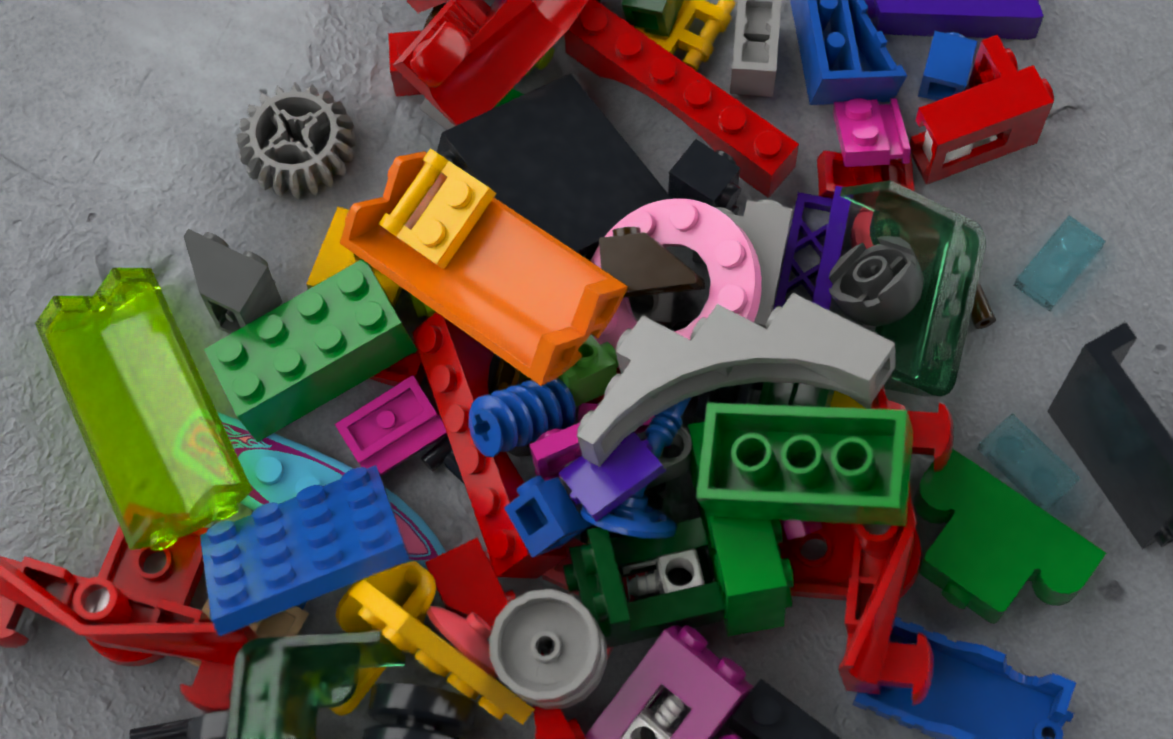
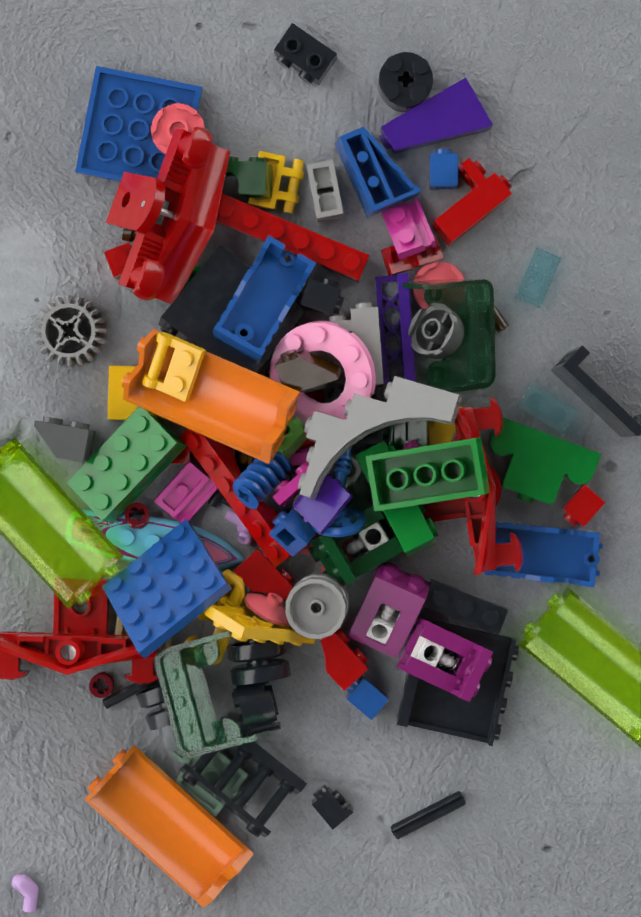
camera: 20 degrees left, 20 degrees up
none -> dark red bush [89,673,114,698]
none -> dark red bush [125,502,150,529]
none -> blue piece [212,236,316,361]
none -> lavender arm [224,508,254,545]
none -> red brick [561,484,605,527]

